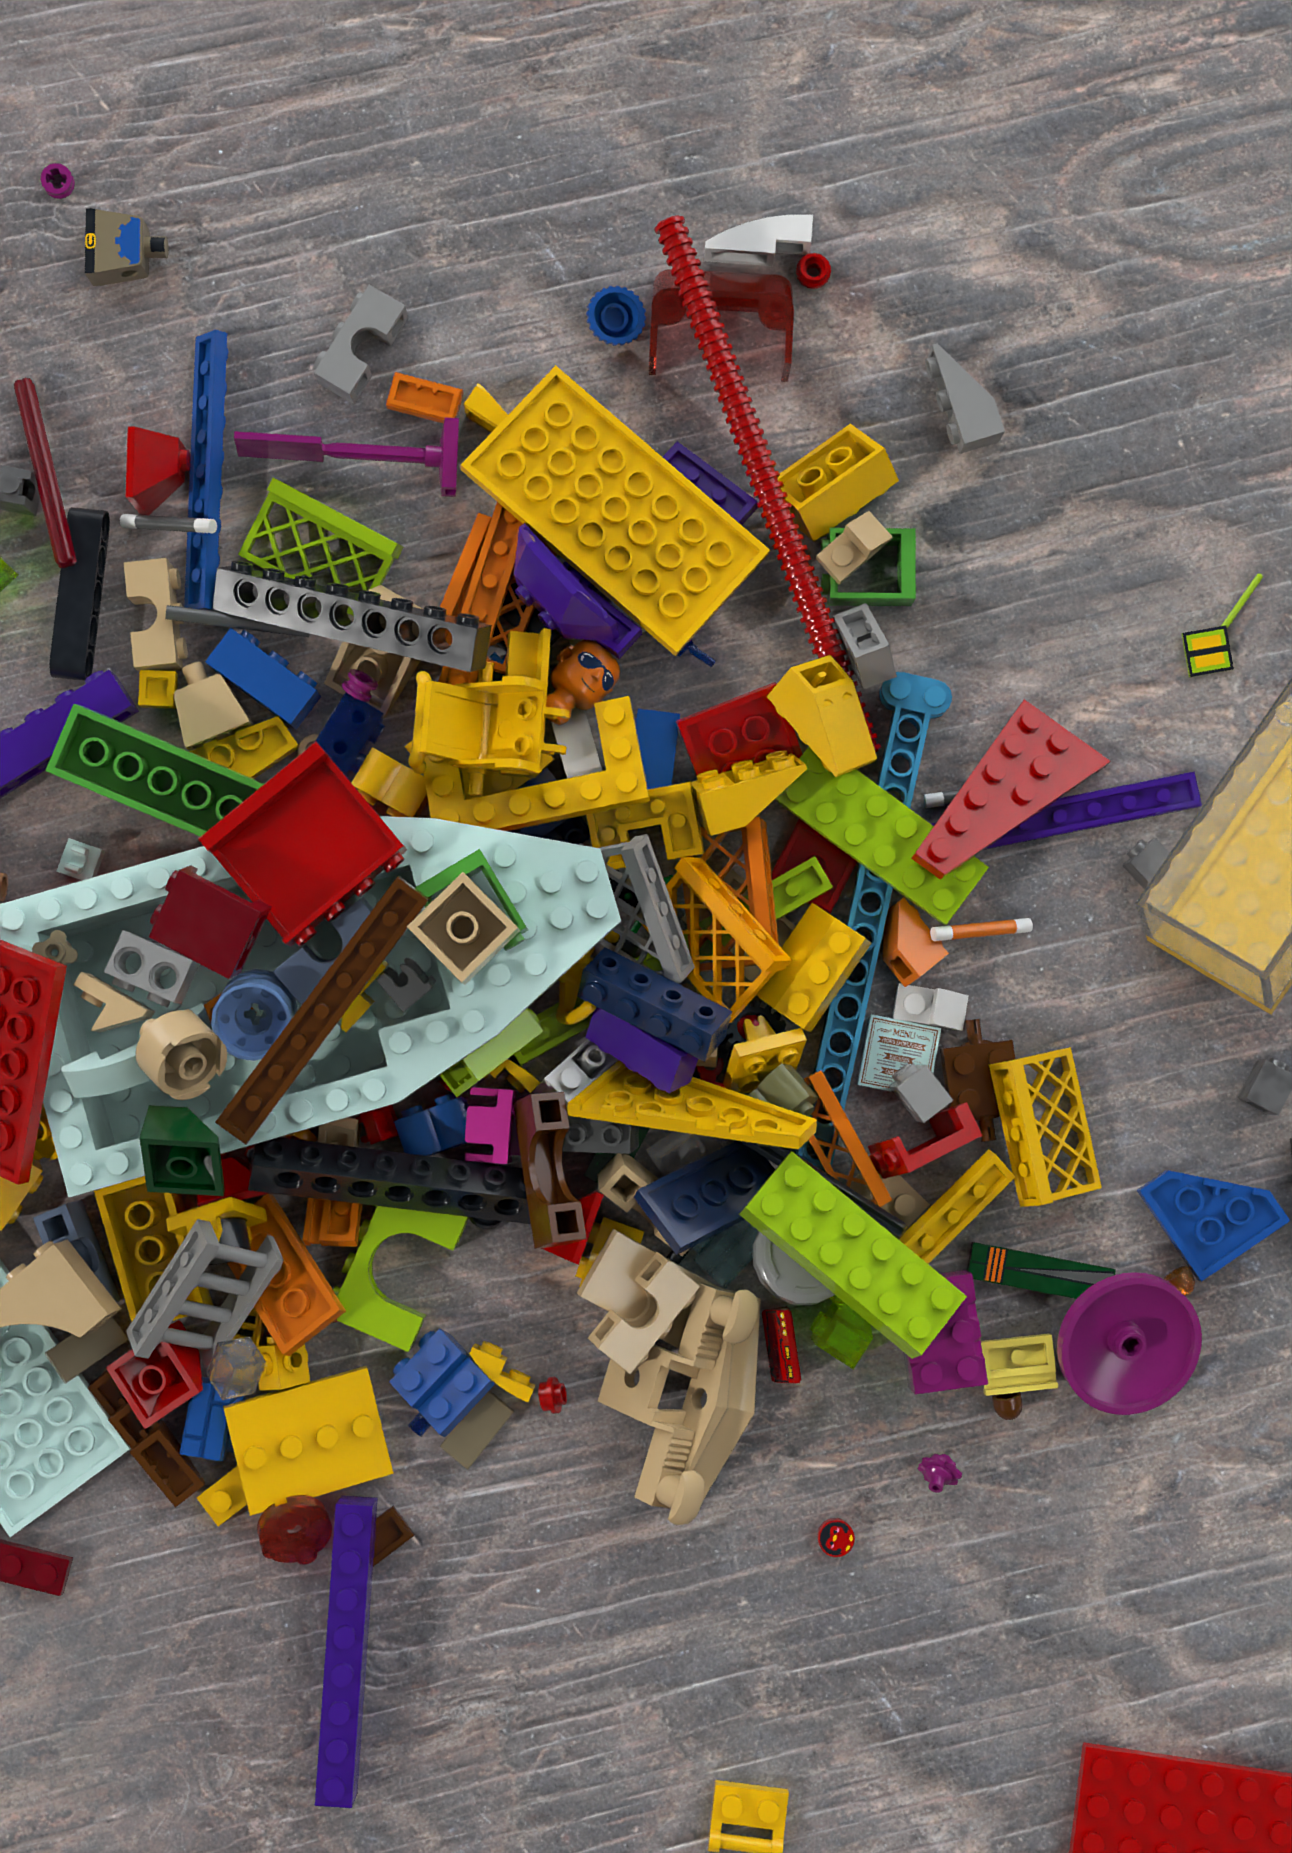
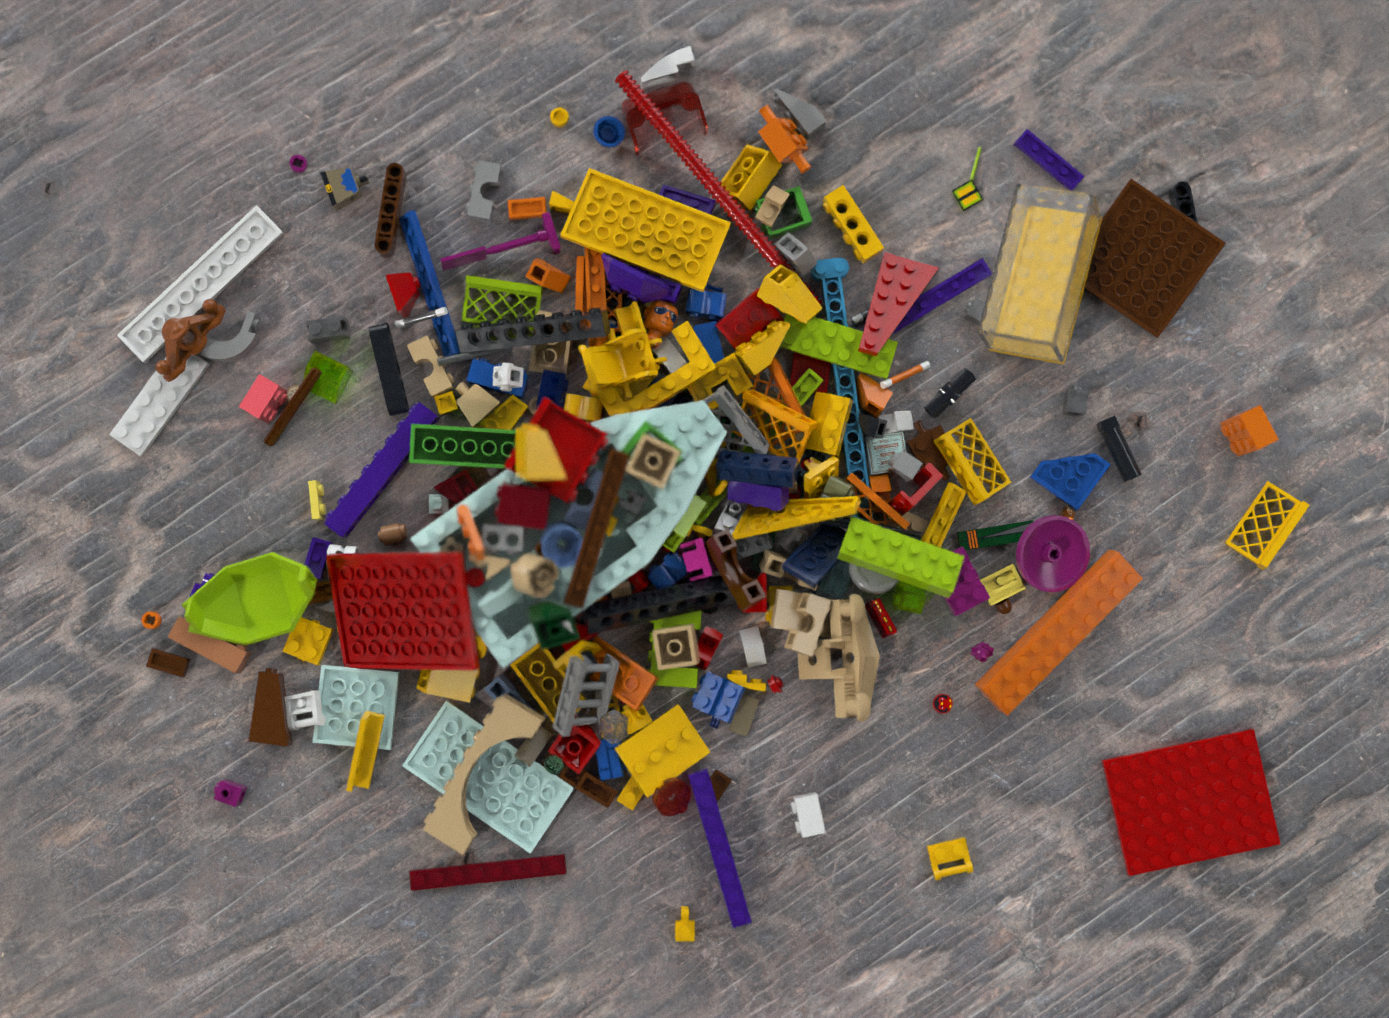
camera: 20 degrees left, 0 degrees up
dark red axle [14,378,77,568] -> none
orange plate [303,1198,363,1247] -> none
magenta bush [342,669,378,702] -> none
red plate [796,253,831,289] -> none
none -> reddish brown beam [374,163,406,258]
none -> dark red wing [434,469,478,505]
none -> orange plate [457,504,485,561]
none -> red plate [466,567,486,588]
none -> white brick [493,363,524,391]
none -> yellow slope [516,424,566,480]
none -> orange slope [525,258,571,293]
none -> clear green tile [544,755,564,775]
none -> yellow tile [550,107,569,128]
none -> tan brick [652,623,700,670]
none -> yellow plate [675,906,695,942]
none -> blue brick [686,288,727,322]
none -> red brick [695,626,723,670]
none -> white slope [739,626,767,668]
none -> orange brick [758,105,812,174]
none -> white brick [791,792,826,838]
none -> yellow brick [822,185,884,264]
none -> black brick [859,413,888,439]
none -> orange slope [868,474,892,513]
none -> black piece [924,368,976,419]
none -> orange brick [974,549,1143,716]

